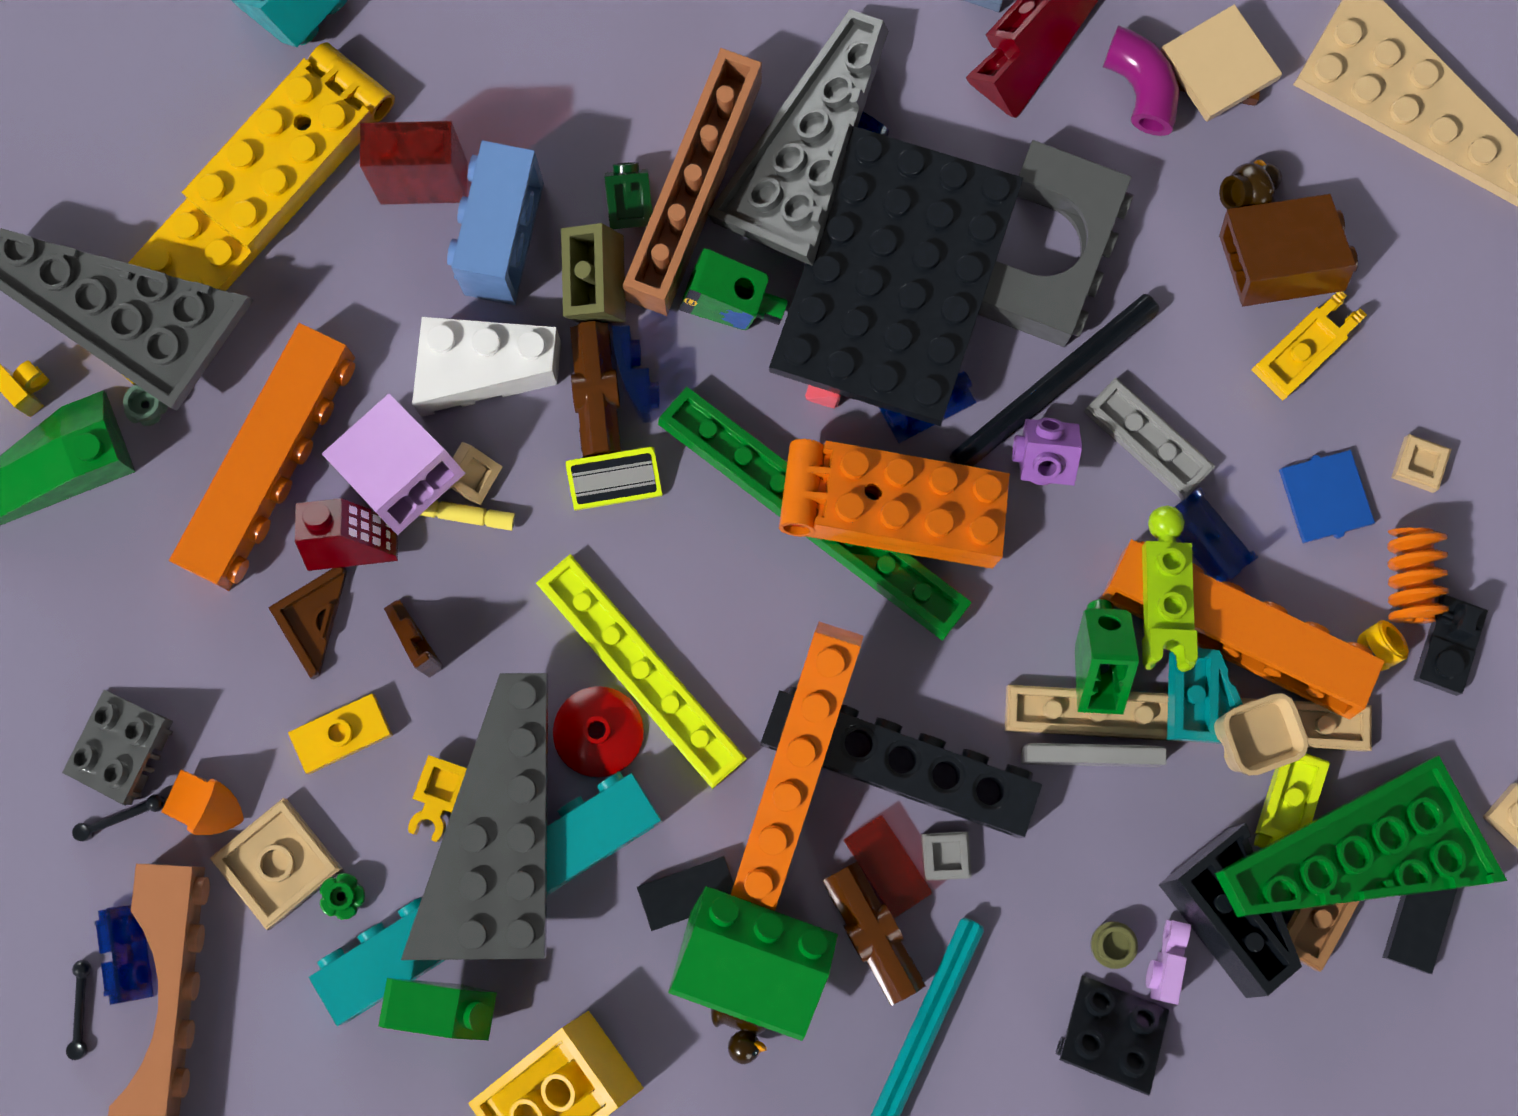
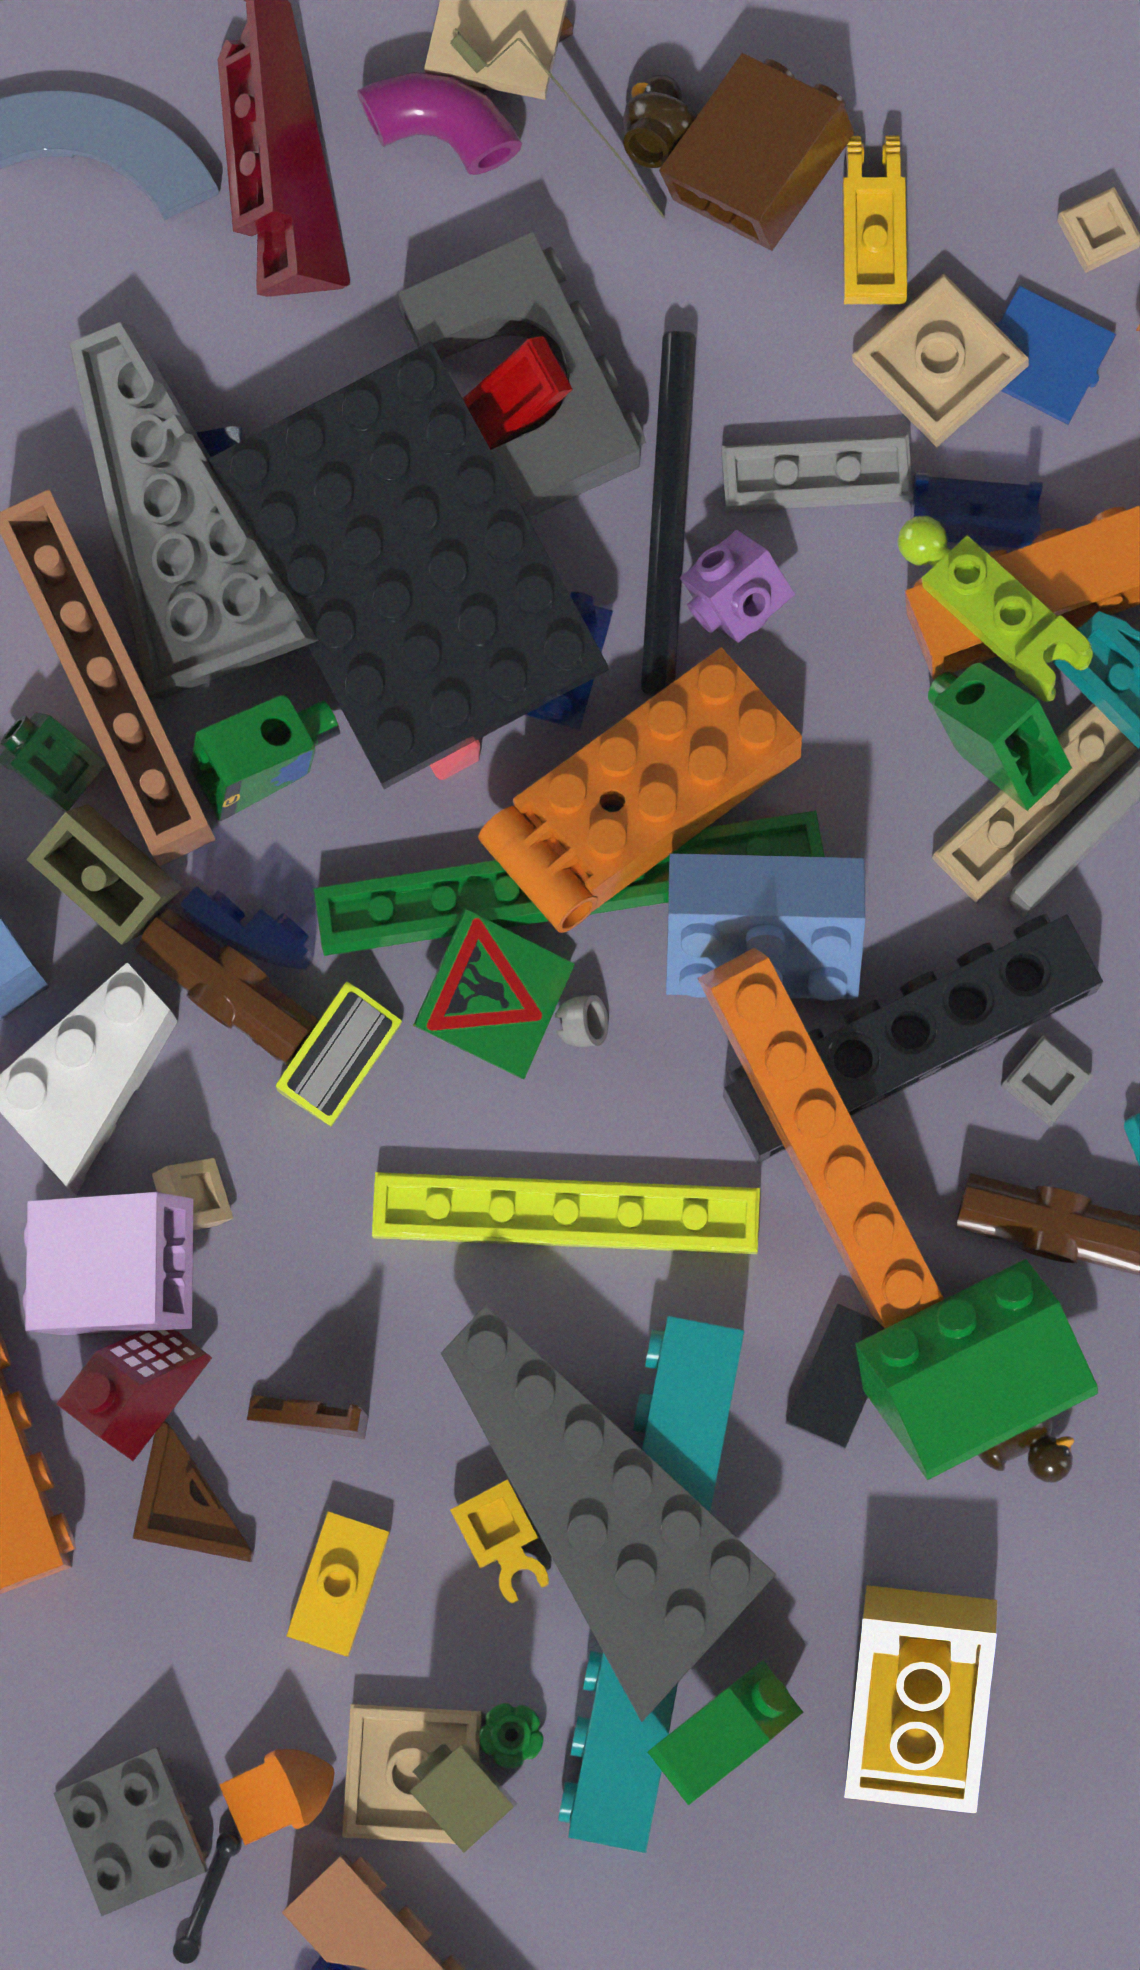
camera: 40 degrees left, 0 degrees up
light yellow wheel [420,500,515,531] -> none
red dish [553,686,644,777] -> none
clear red tile [843,815,933,919] -> none
none -> olive brick [410,1744,518,1853]
none -> green piece [413,909,575,1079]
none -> olive piece [450,28,665,219]
none -> red tile [463,336,573,450]
none -> light grey hinge [555,995,608,1047]
none -> medium blue brick [666,854,865,1001]
none -> tan tile [852,274,1029,448]

